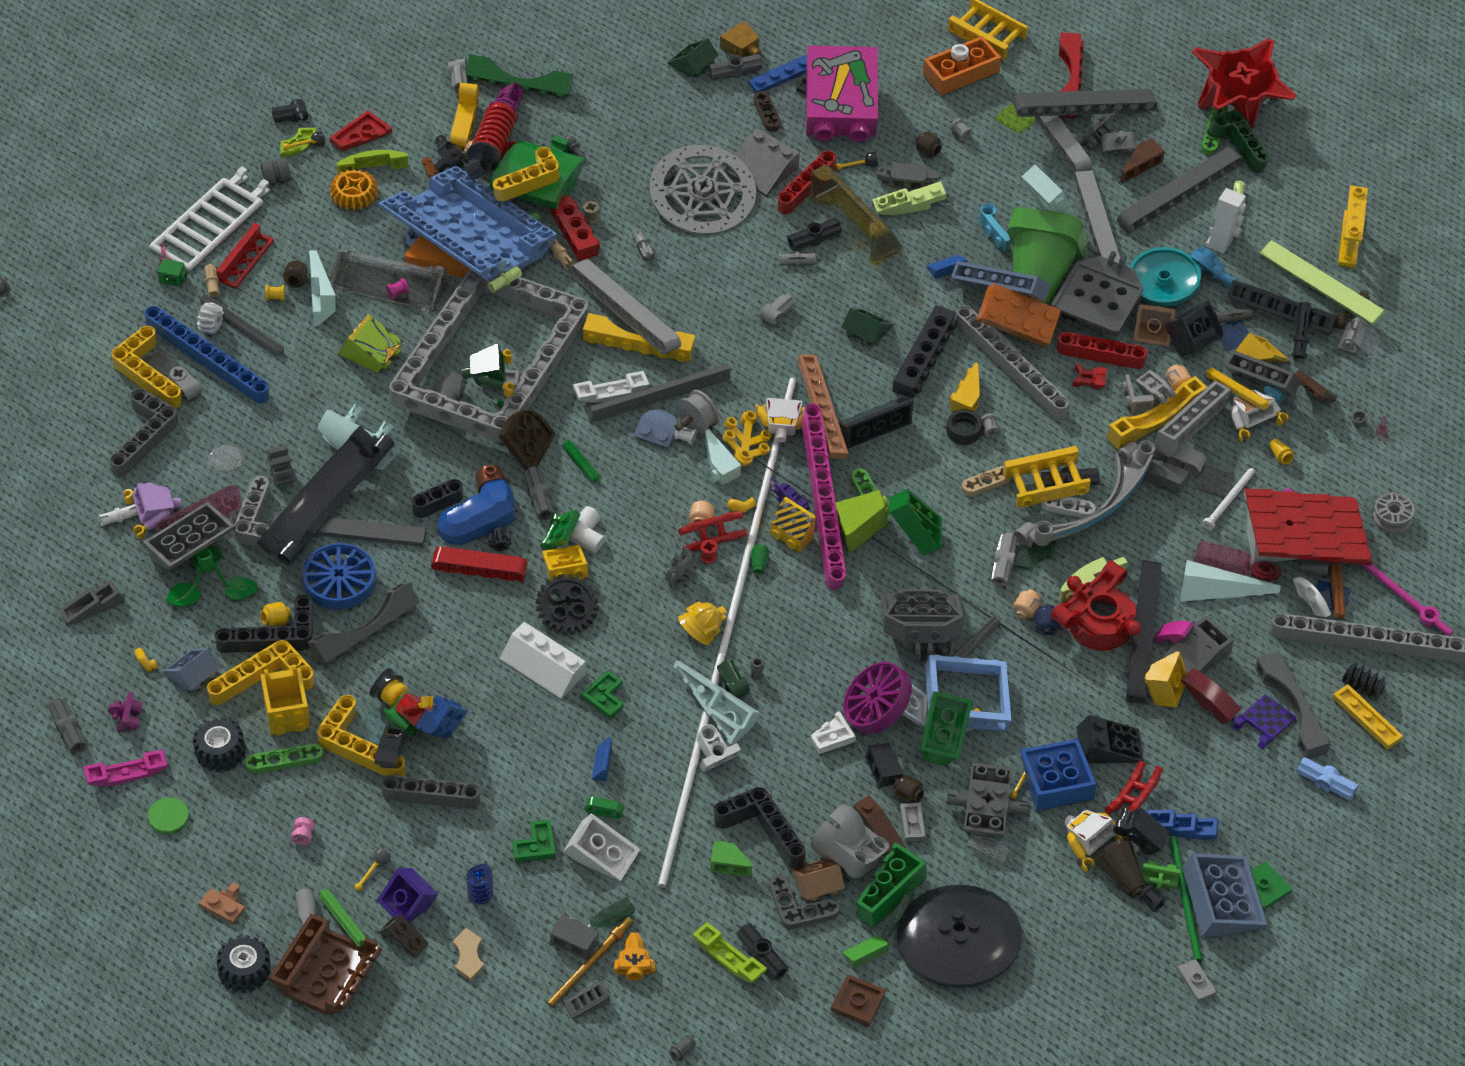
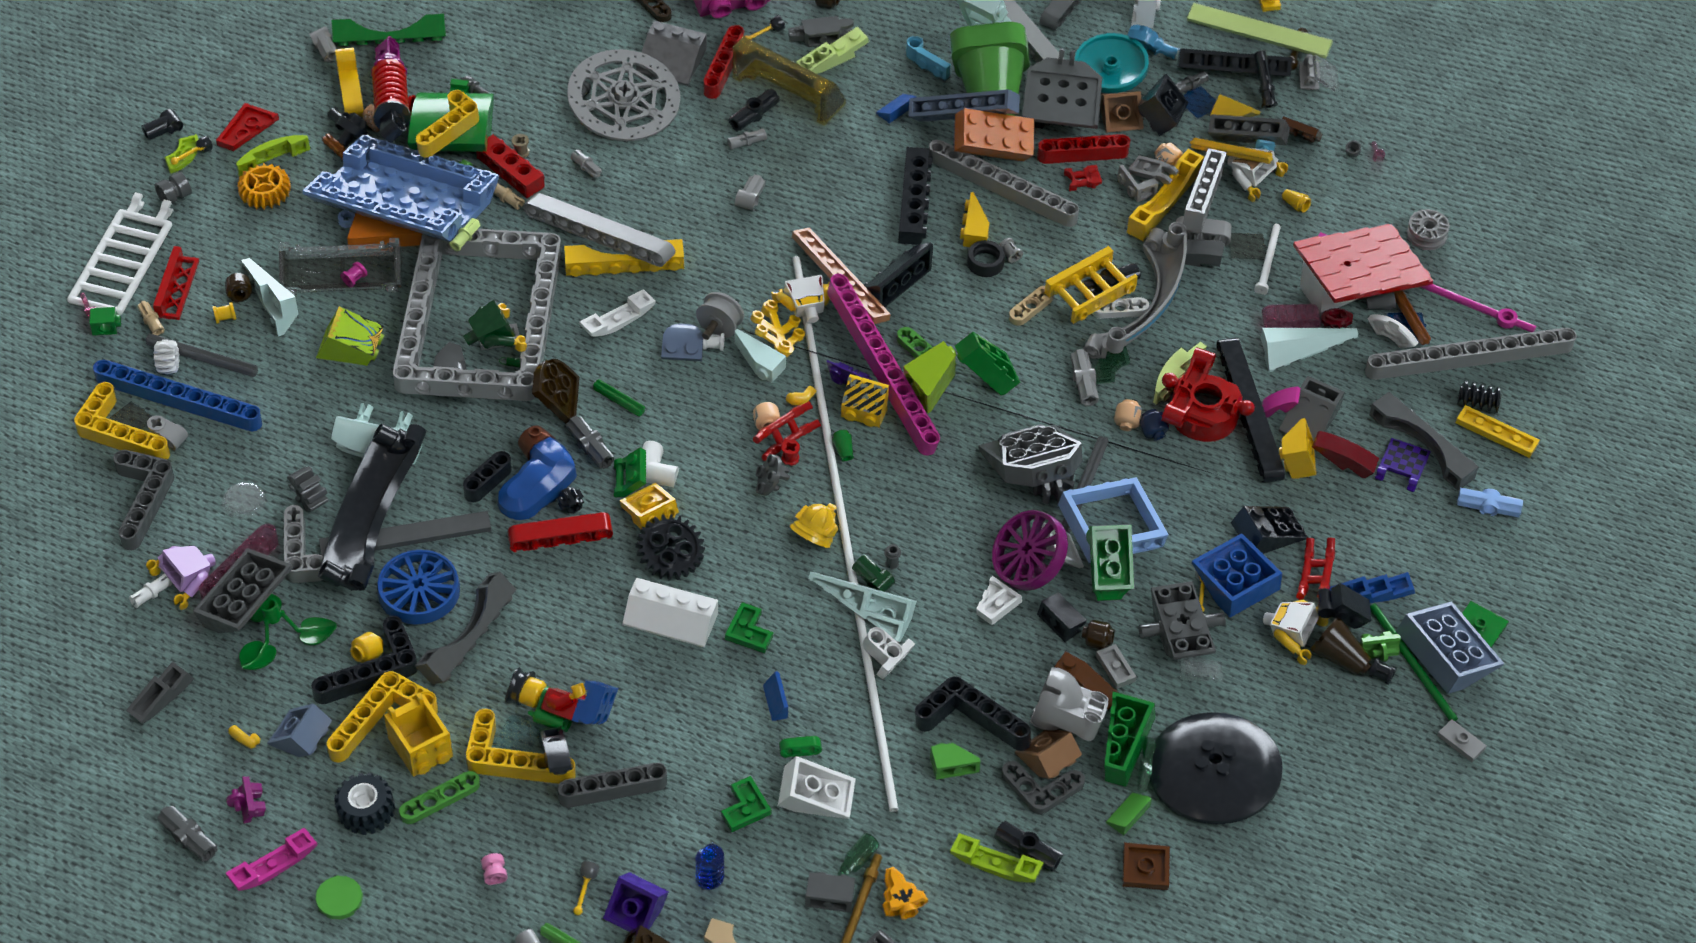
camera: 20 degrees left, 0 degrees up
dark grey tile [590,364,730,422] -> none
dark green slope [841,308,893,345] -> none

